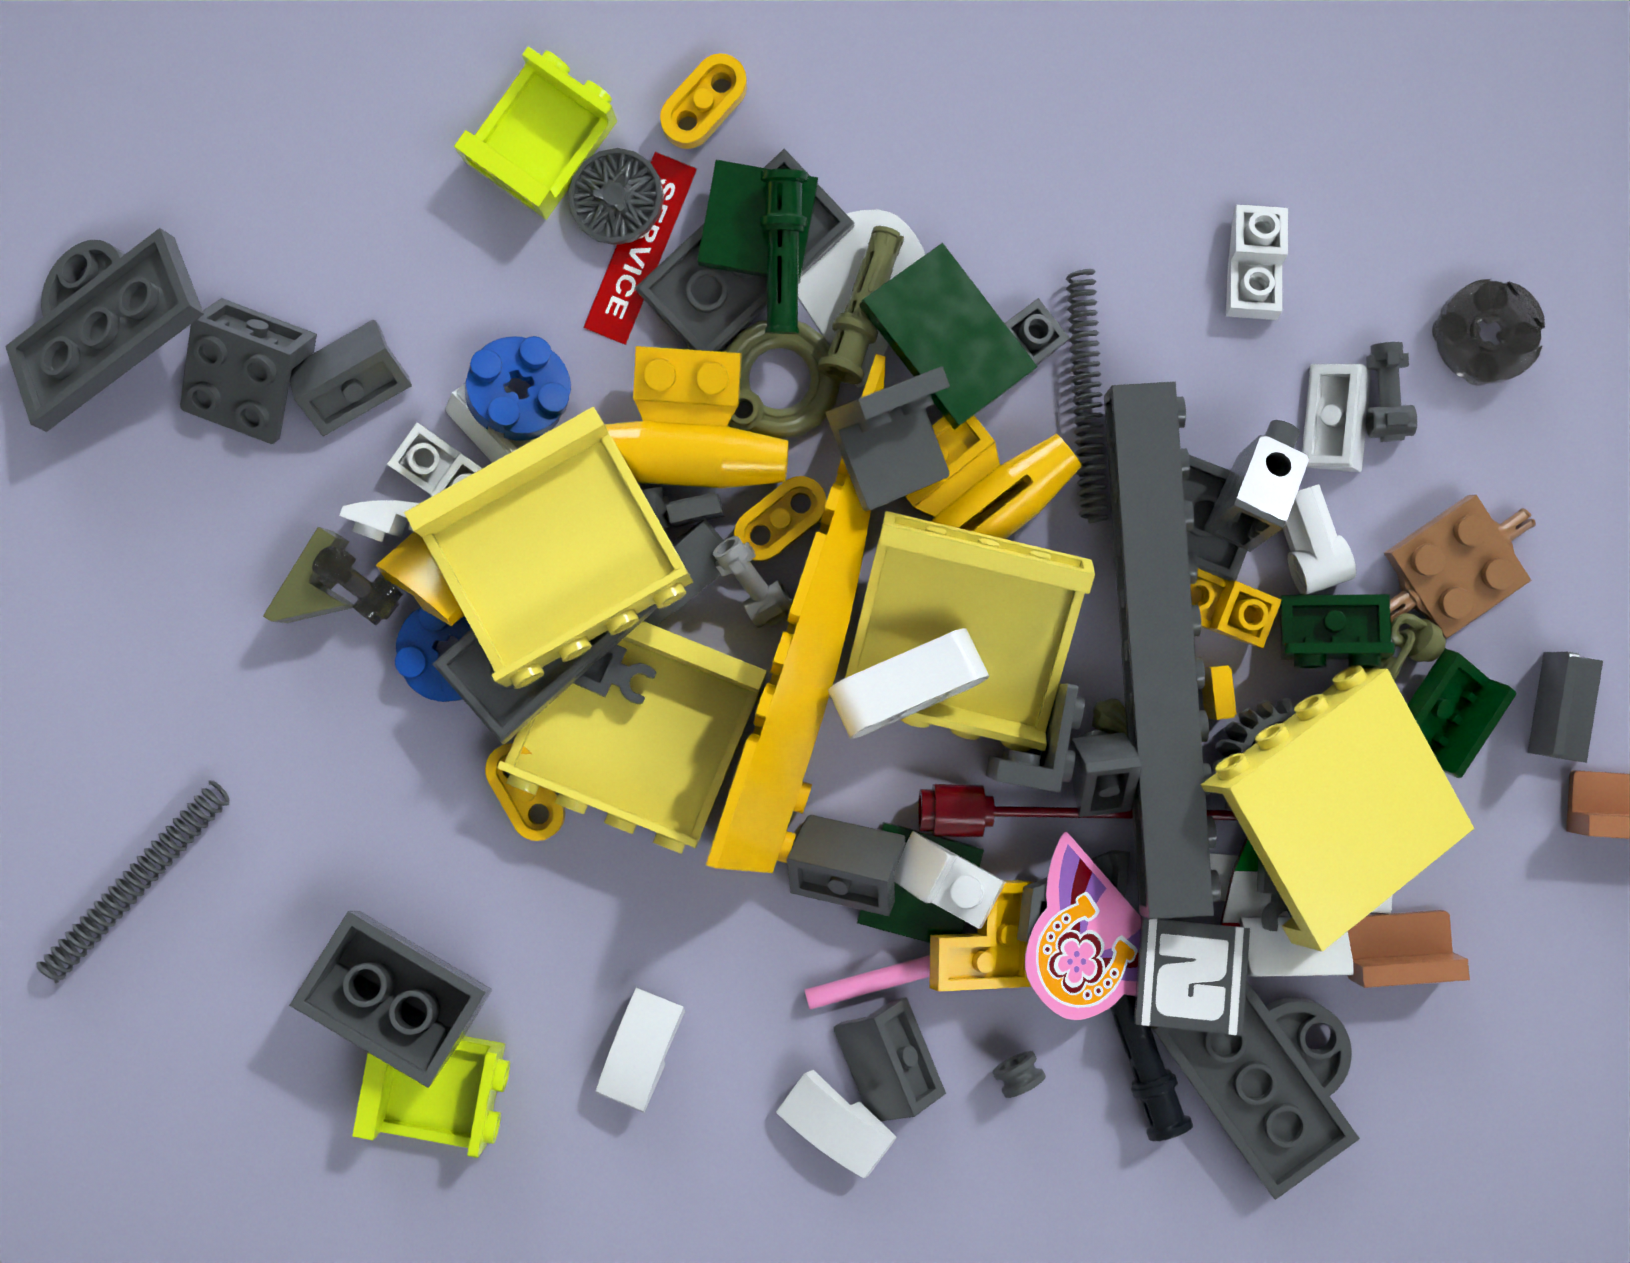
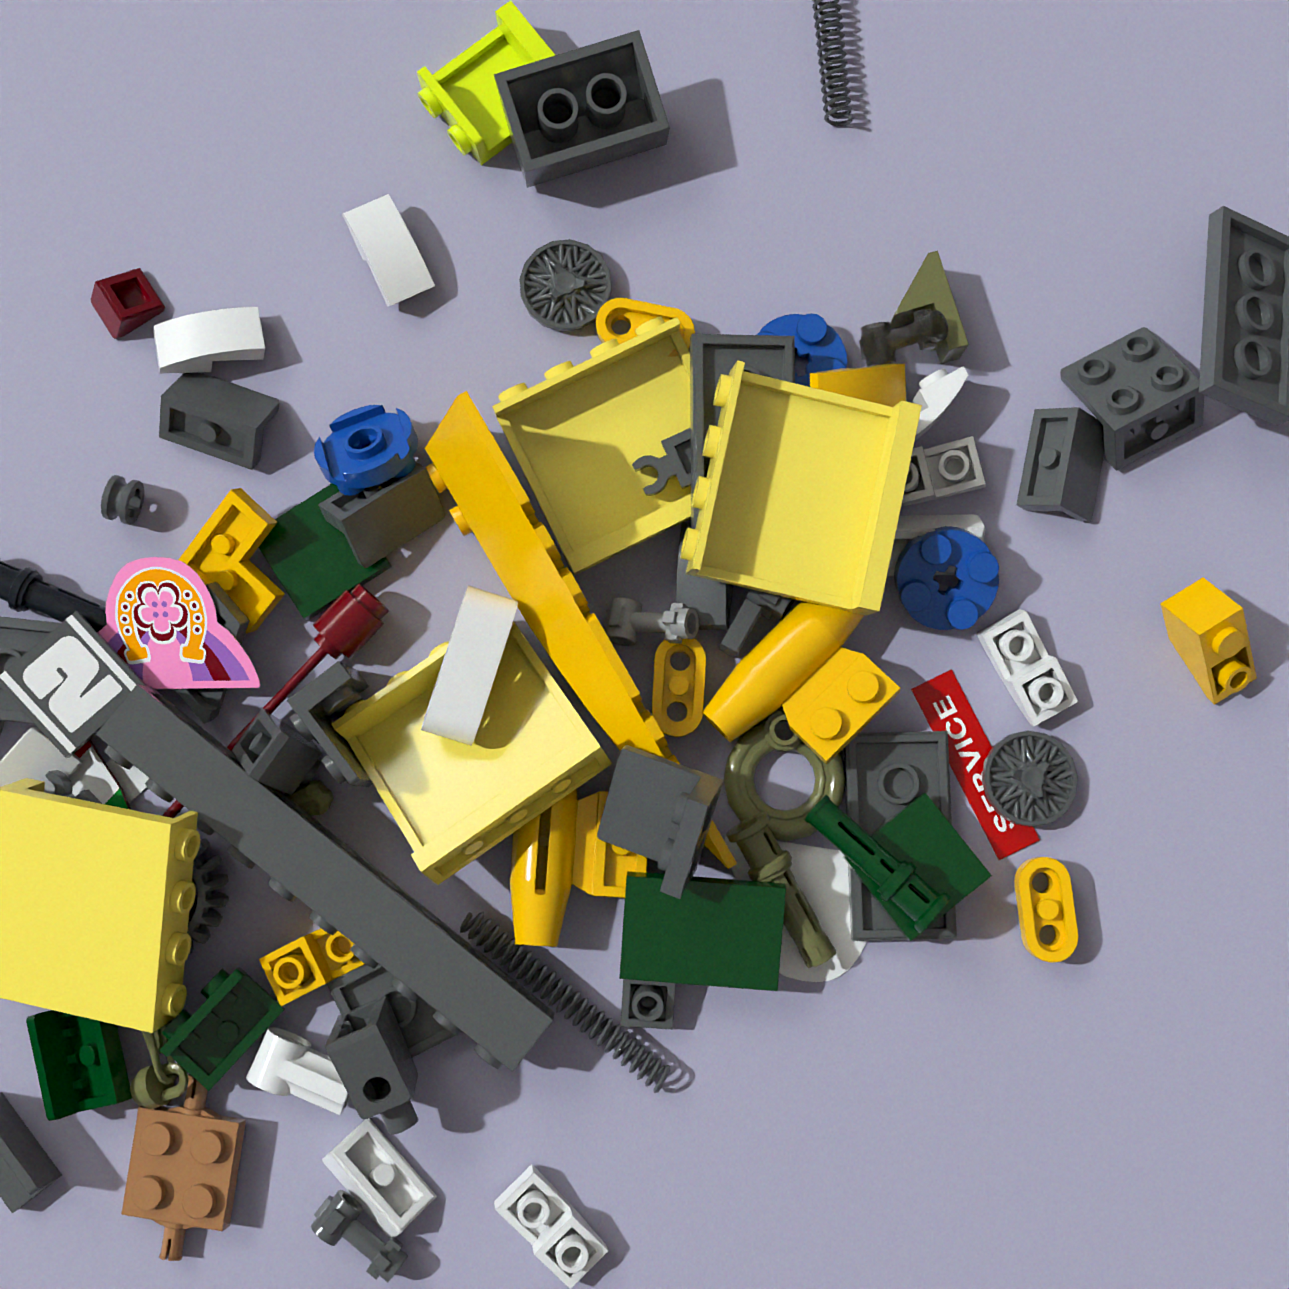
camera: 130 degrees right, 5 degrees down
neon yellow panel [454,46,617,220] -> none
bright pink bar [805,955,930,1010] -> none
white slope [894,831,1006,929] -> none
yellow tile [1202,665,1237,720] -> none
none -> dark red slope [91,268,165,339]
none -> blue plate [314,405,418,496]
none -> dark grey wheel [519,239,612,332]
none -> white slope [976,609,1078,726]
none -> yellow slope [1160,577,1257,705]

